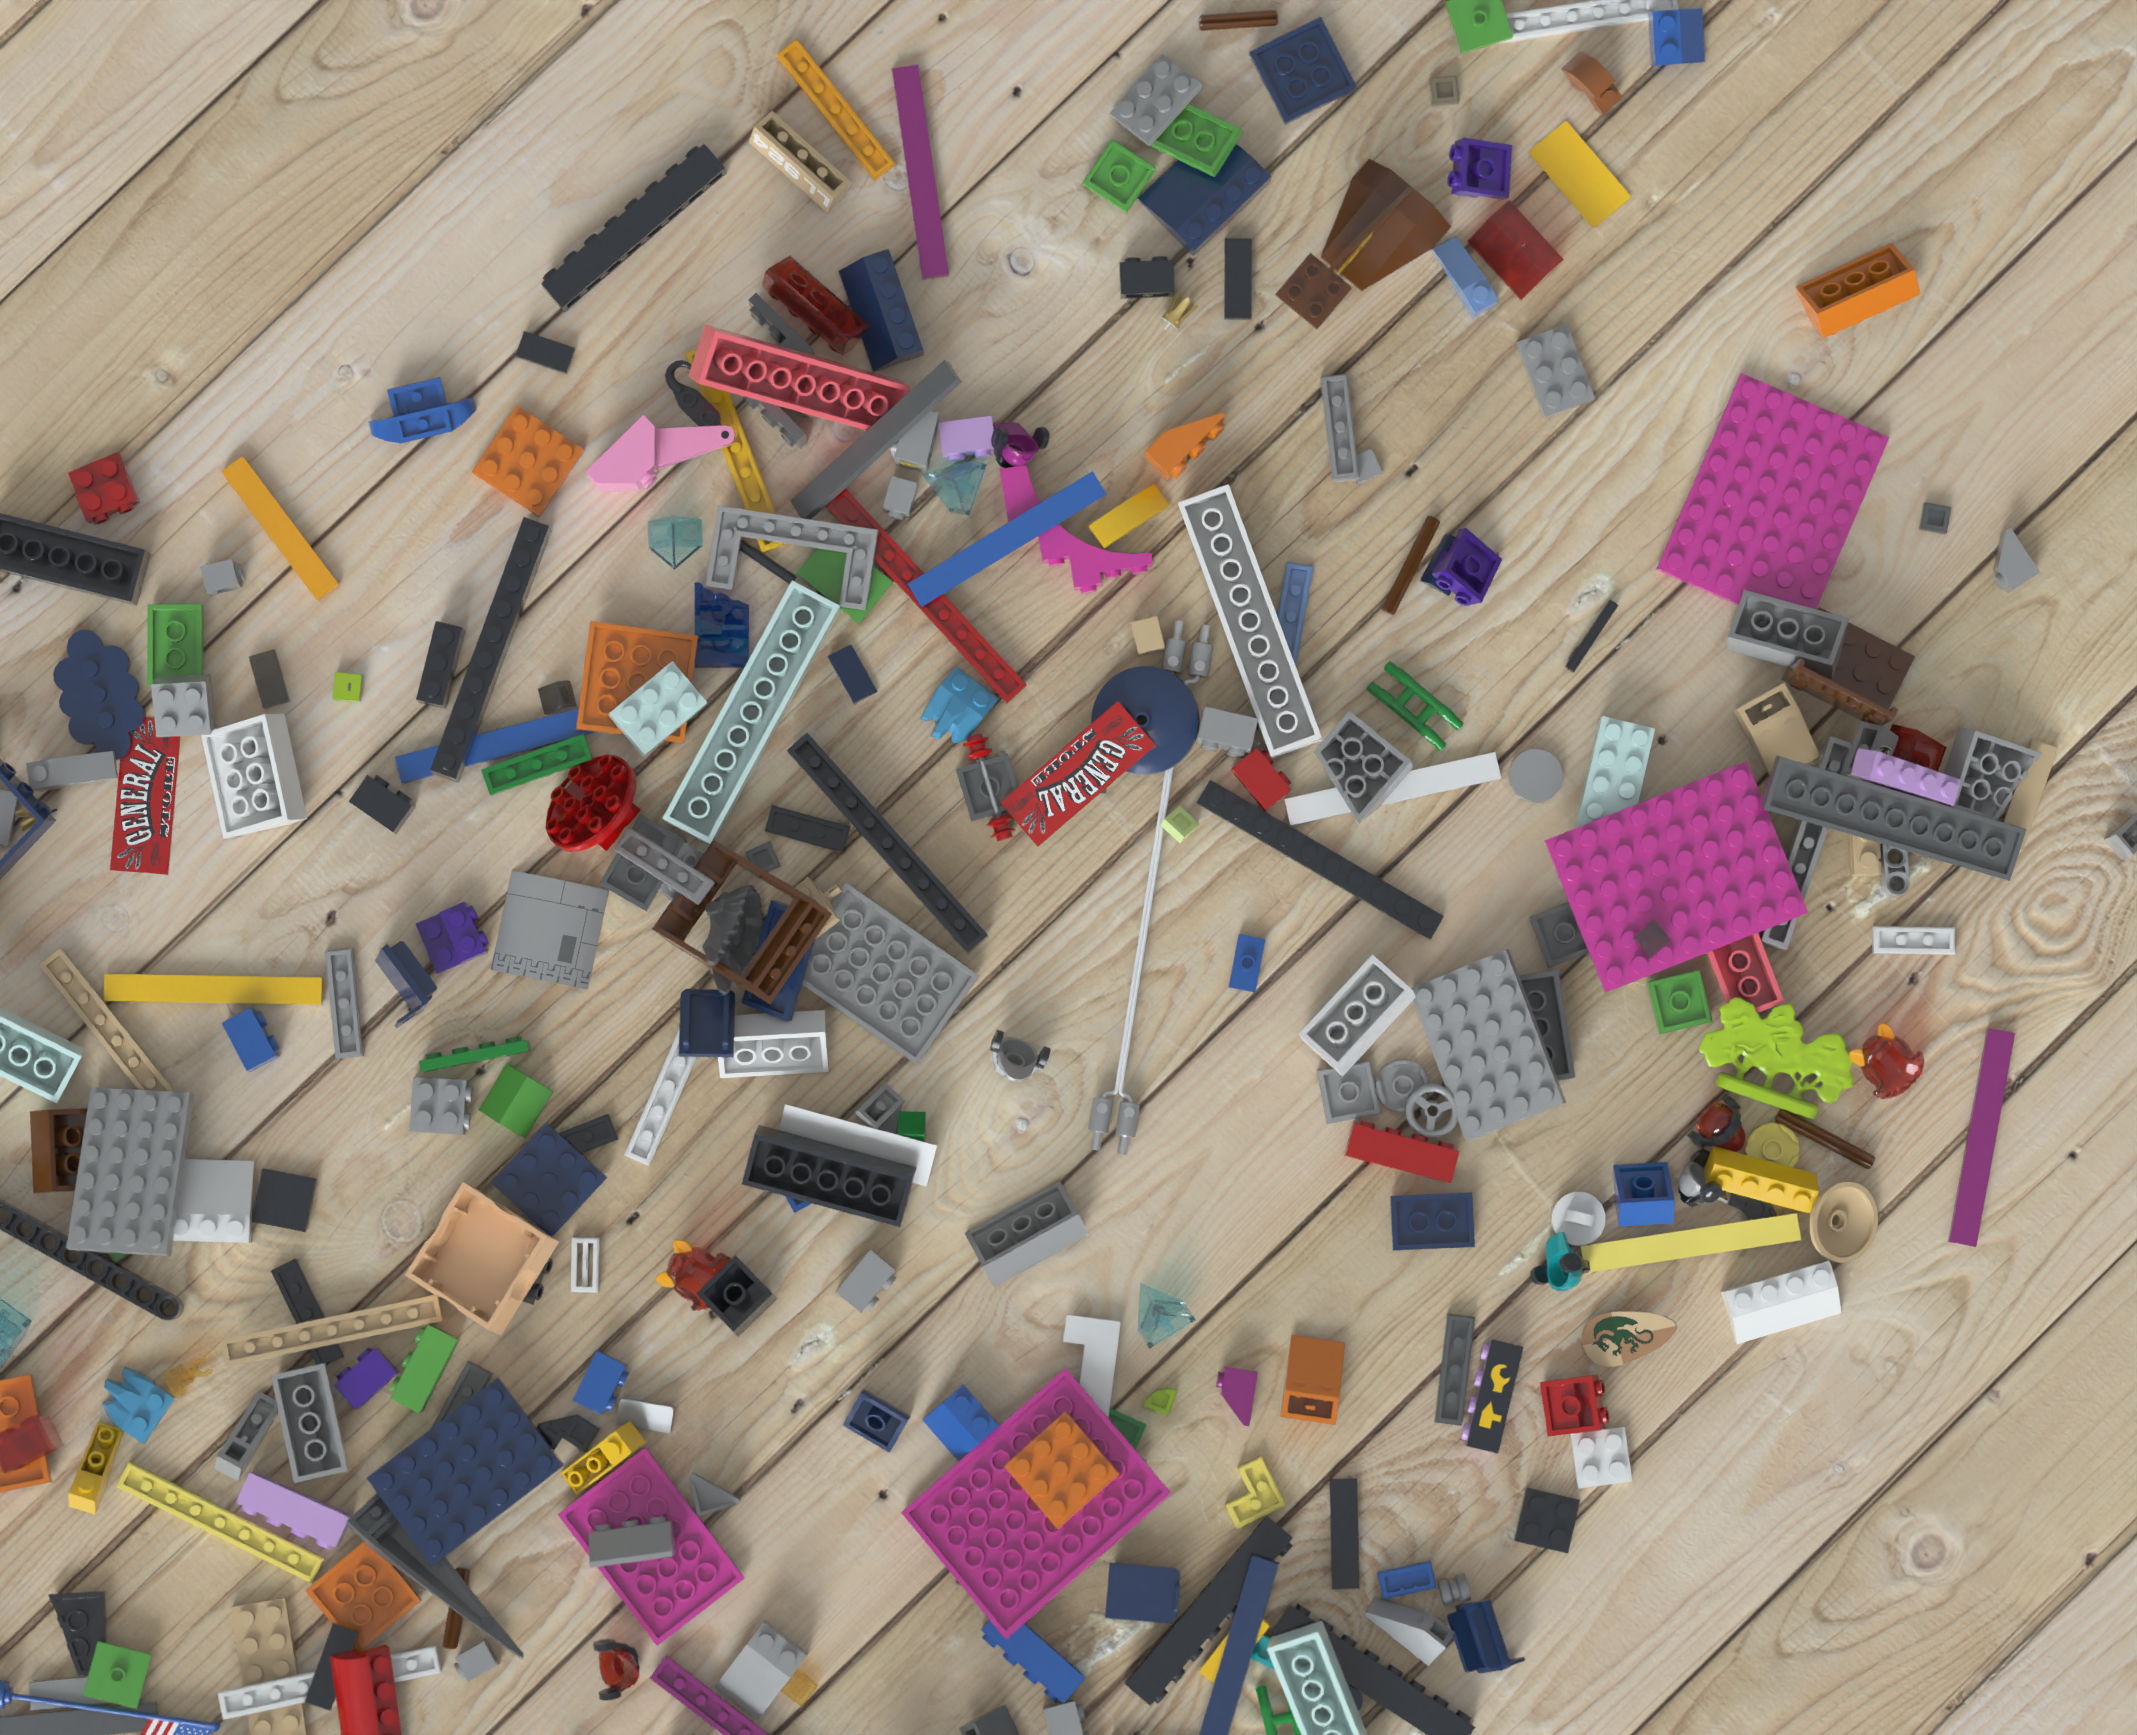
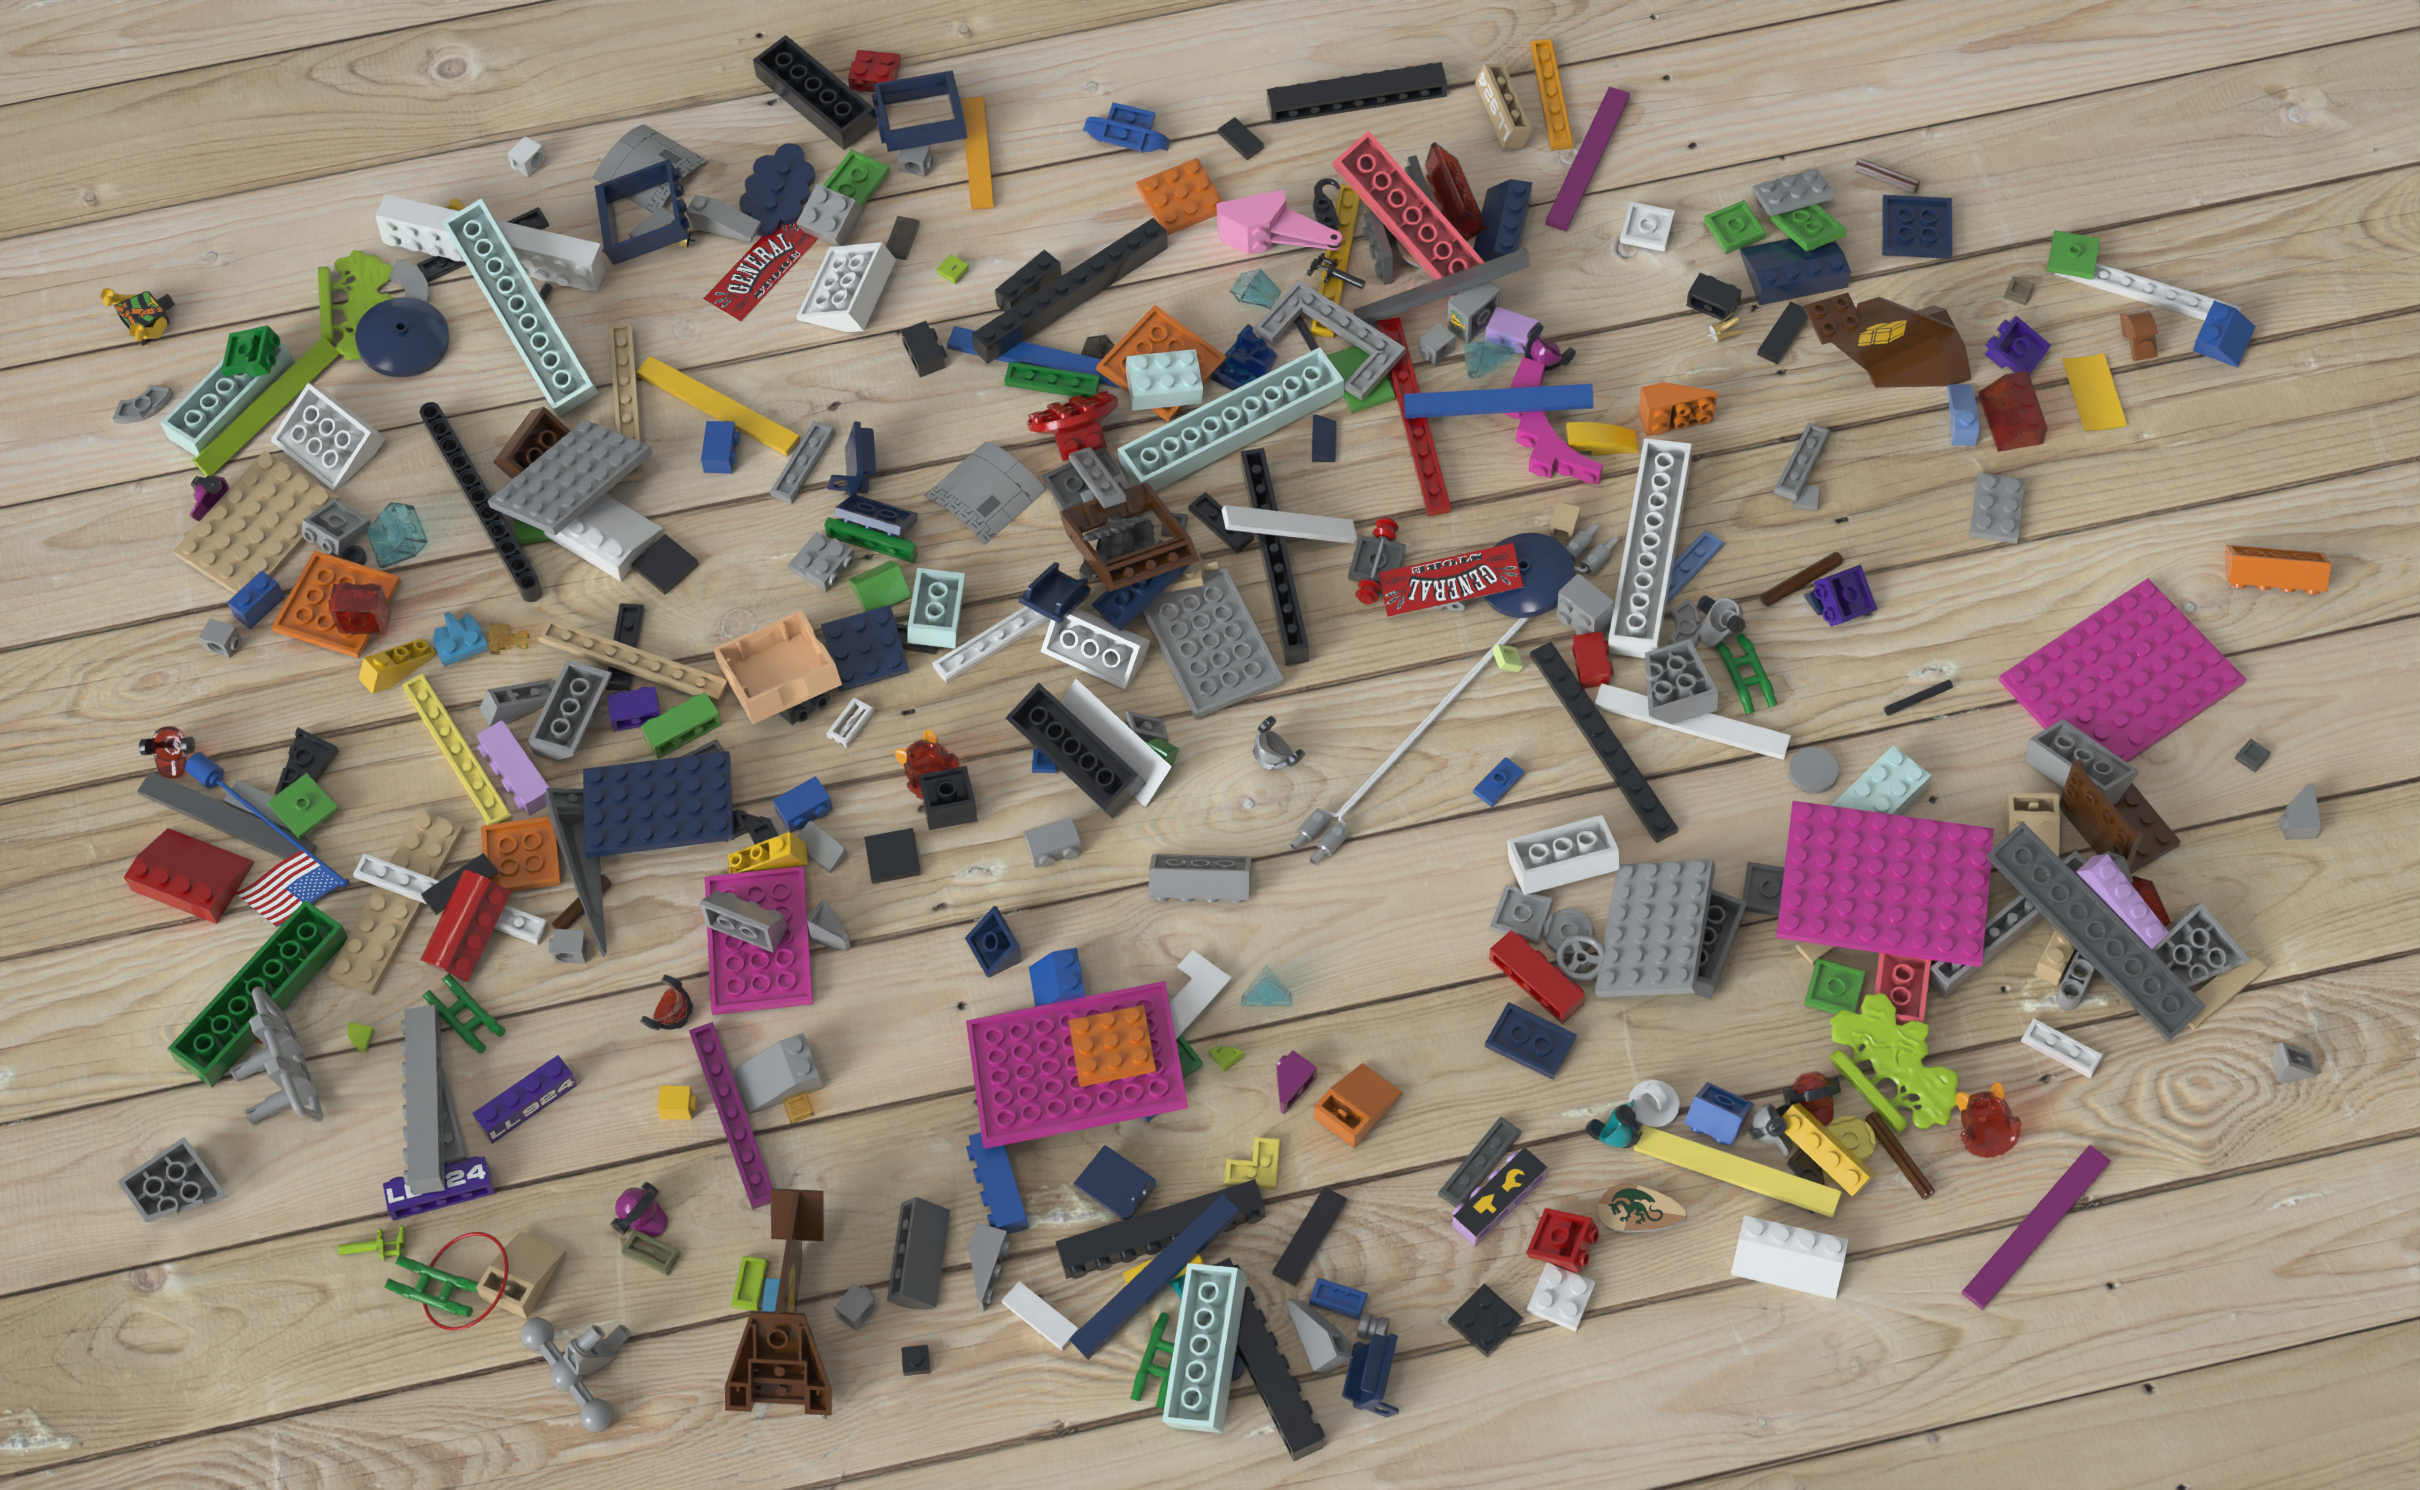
camera: 40 degrees right, 25 degrees down
dark purple plate [416,902,489,974] -> none
dark azure plate [920,666,998,744] -> none
clear smoke slope [1632,919,1671,959] -> none
tan dish [1809,1181,1878,1263] -> none
none -> dark blue plate [834,494,918,536]
none -> black tile [864,828,921,884]
none -> dark blue window [872,70,967,152]
none -> light aqua brick [908,568,965,648]
none -> white tile [1222,505,1357,544]
none -> black piece [1307,253,1366,289]
none -> white plate [1620,202,1675,252]
none -> light grey tile [1668,598,1701,648]
none -> light grey cap [1697,595,1746,647]

